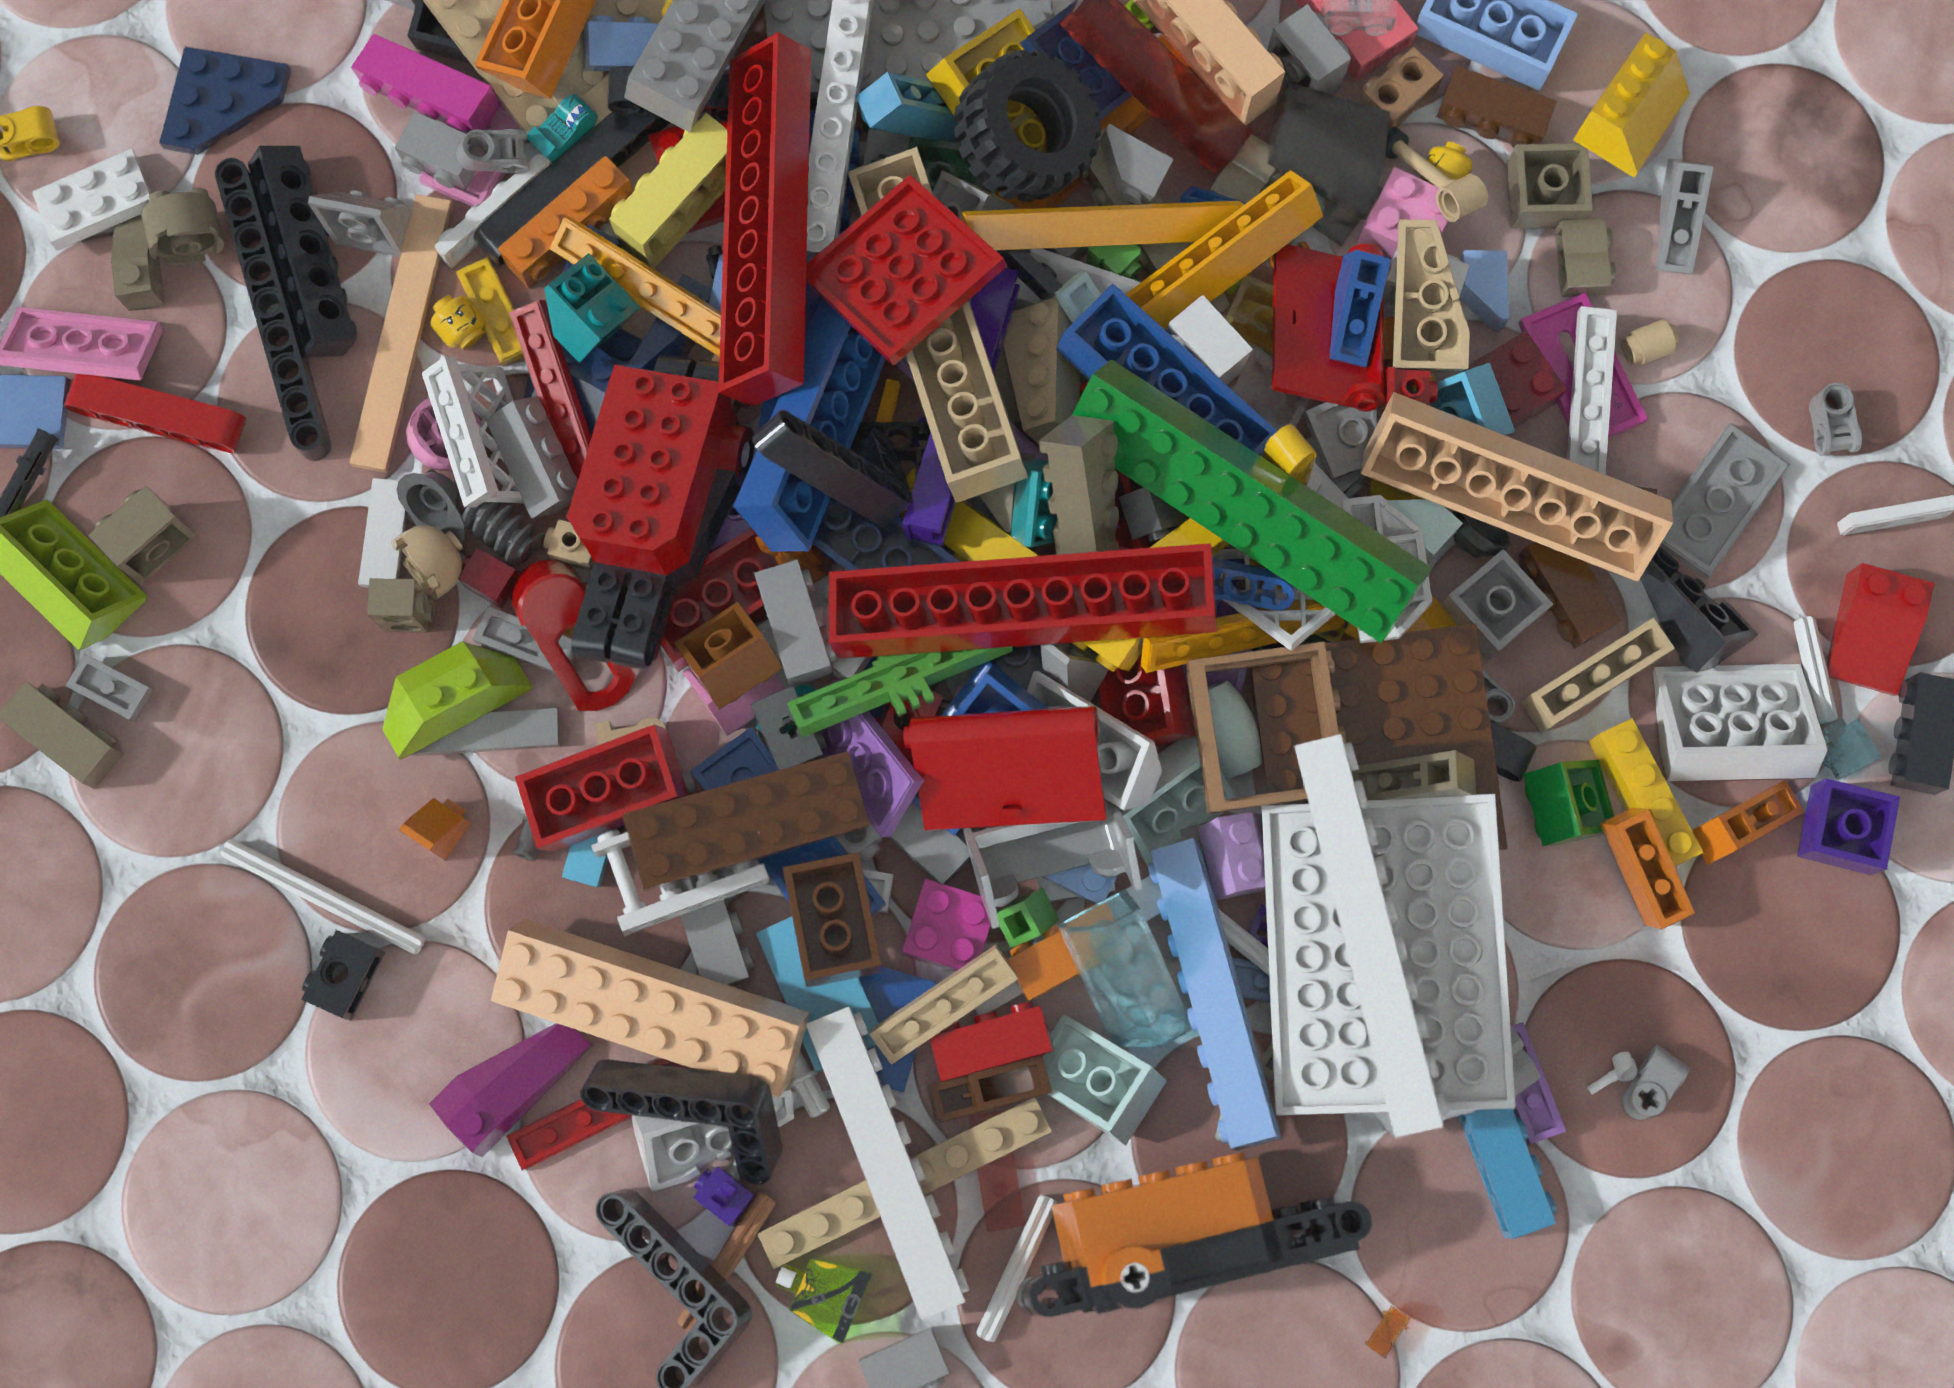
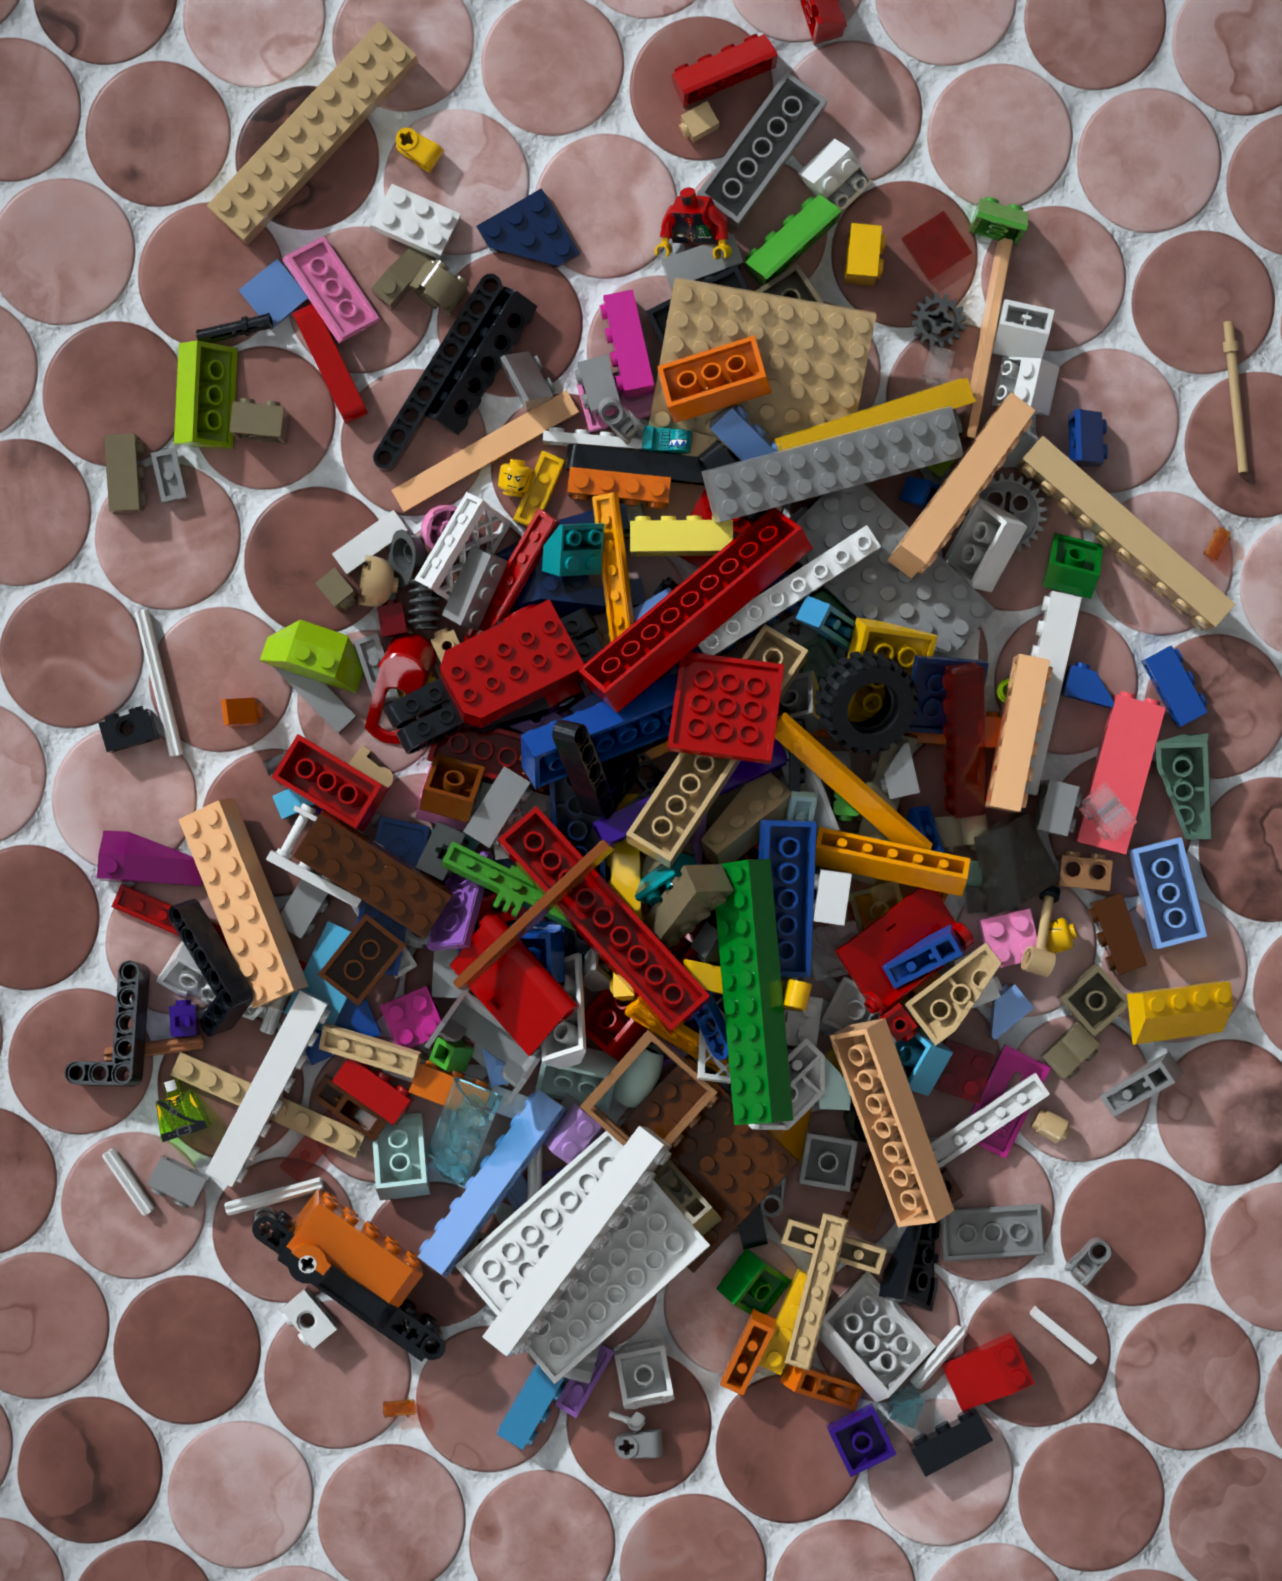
camera: 50 degrees right, 10 degrees up
none -> white brick [281,1287,339,1349]
none -> dark orange tile [453,840,615,990]
none -> white slope [614,1340,675,1409]
none -> tan tile [785,1213,849,1370]

